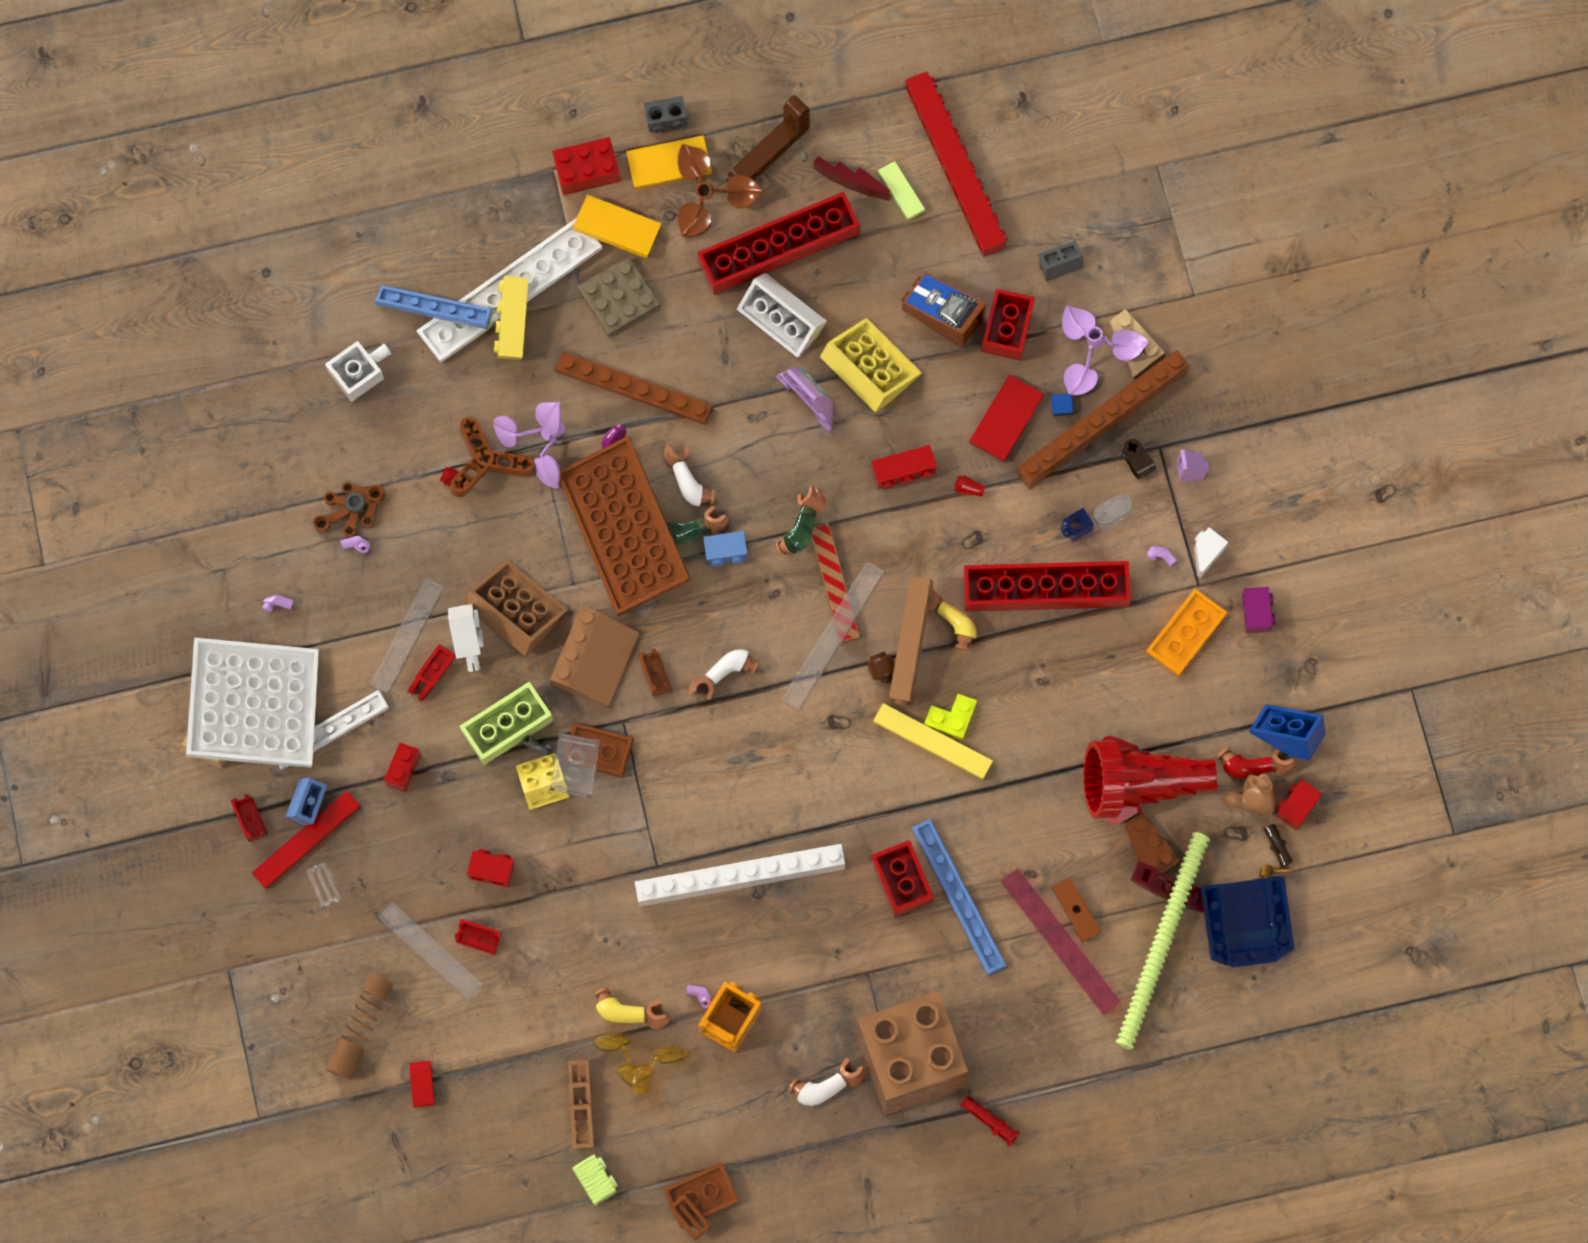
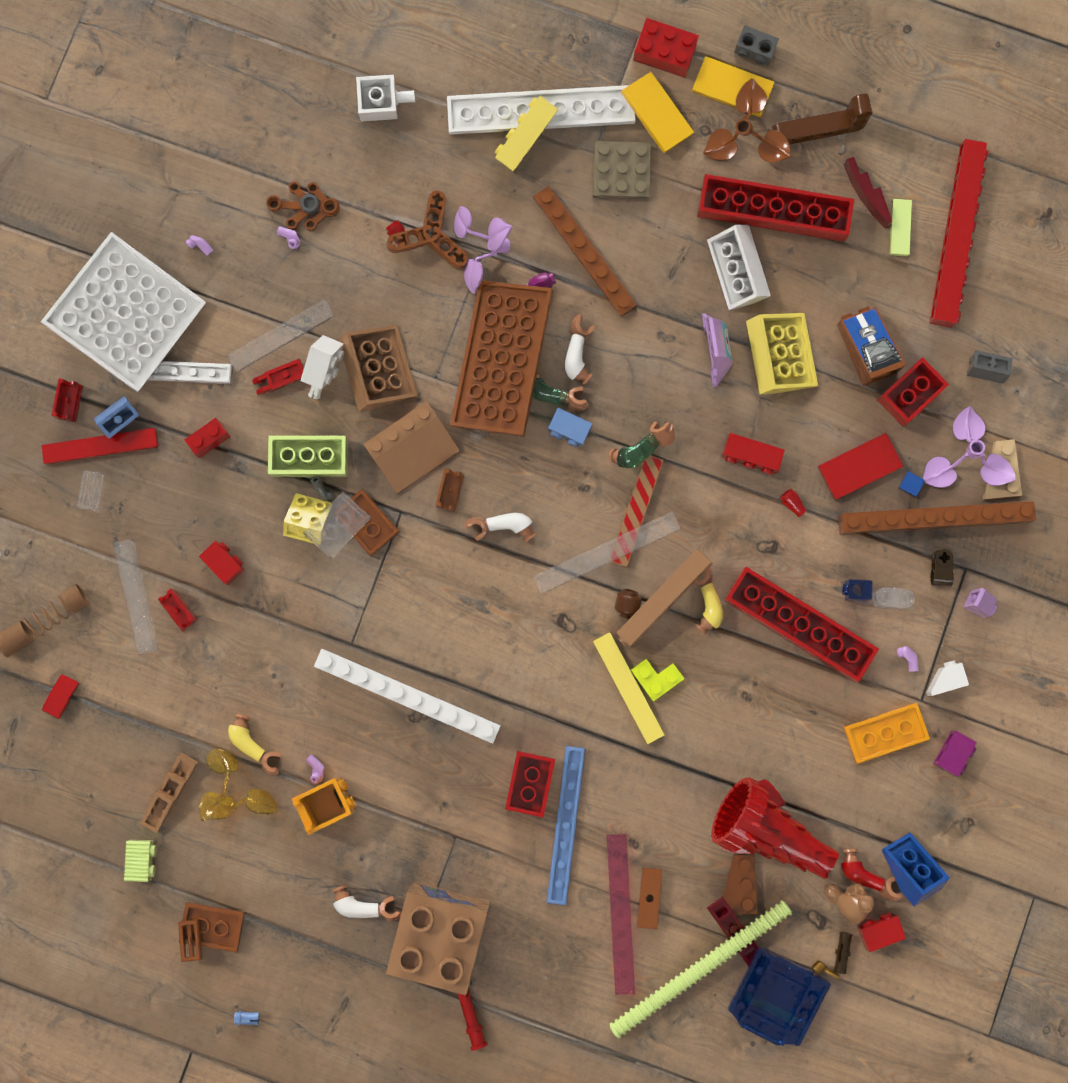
camera: 30 degrees right, 10 degrees up
medium blue tile [375,285,494,329] -> none

